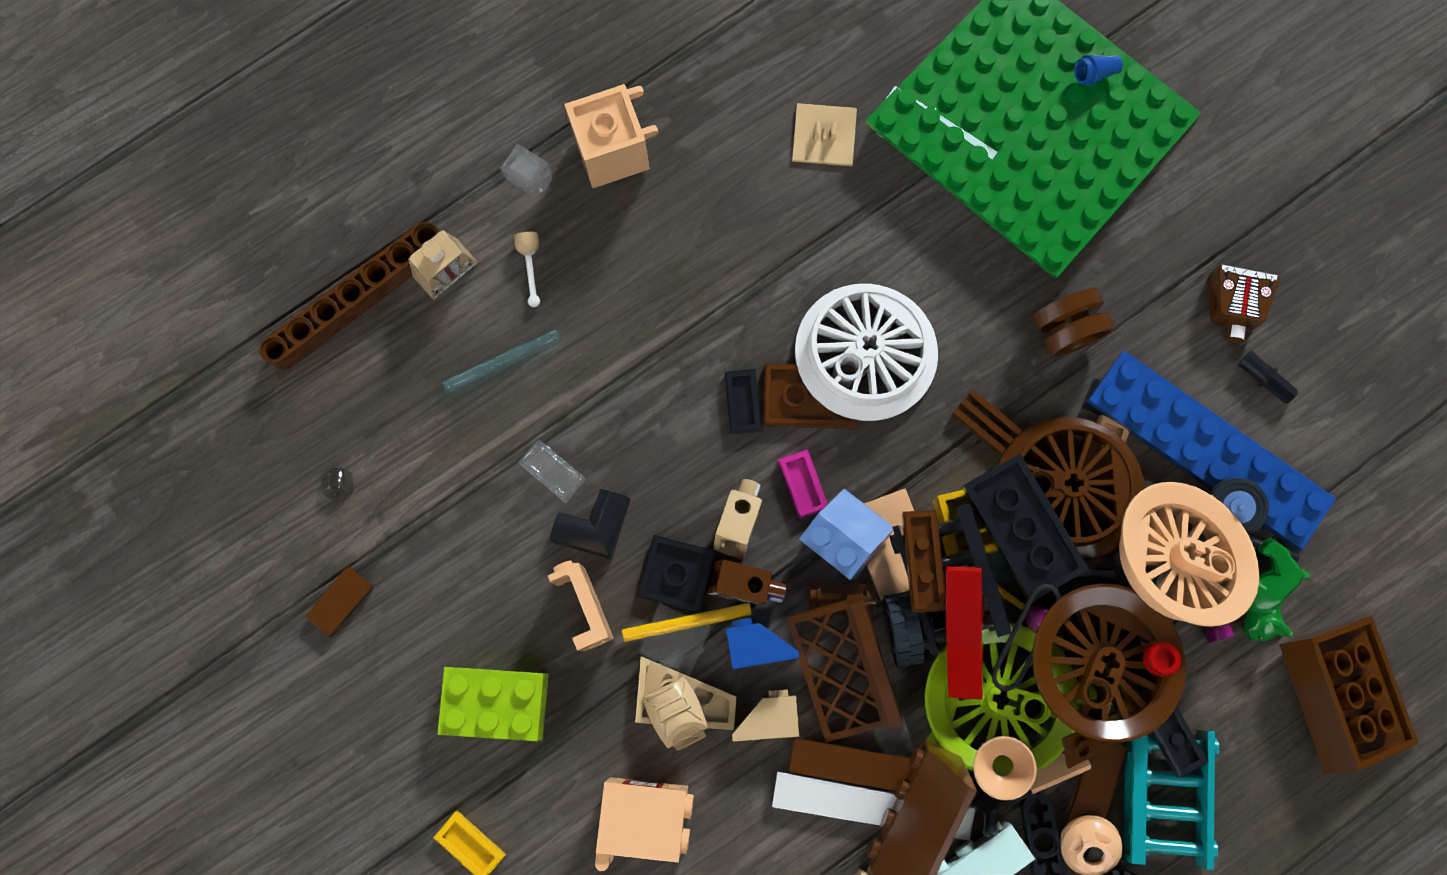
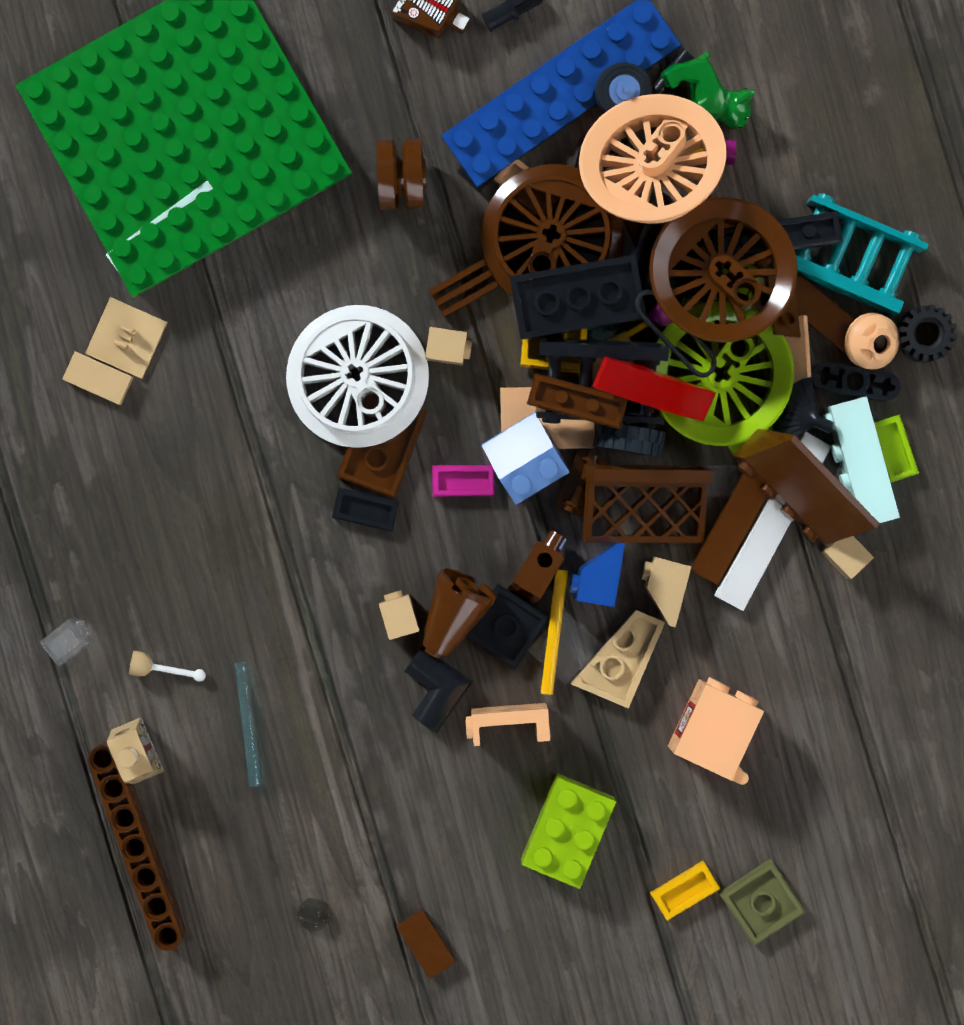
camera: 70 degrees left, 10 degrees up
clear tile [518,439,586,503] -> none
light nougat container [565,84,659,189] -> none
tan piece [643,677,707,751] -> none
tan torso [713,479,762,560] -> none
light nougat piece [973,736,1037,800] -> none
blue cone [1074,55,1123,86] -> none
red tile [1143,641,1181,677] -> none
reddish brown slope [1279,616,1419,774] -> none
none -> tan tile [62,351,134,405]
none -> tan brick [379,590,420,640]
none -> reddish brown cone [422,568,497,658]
none -> tan brick [425,327,472,366]

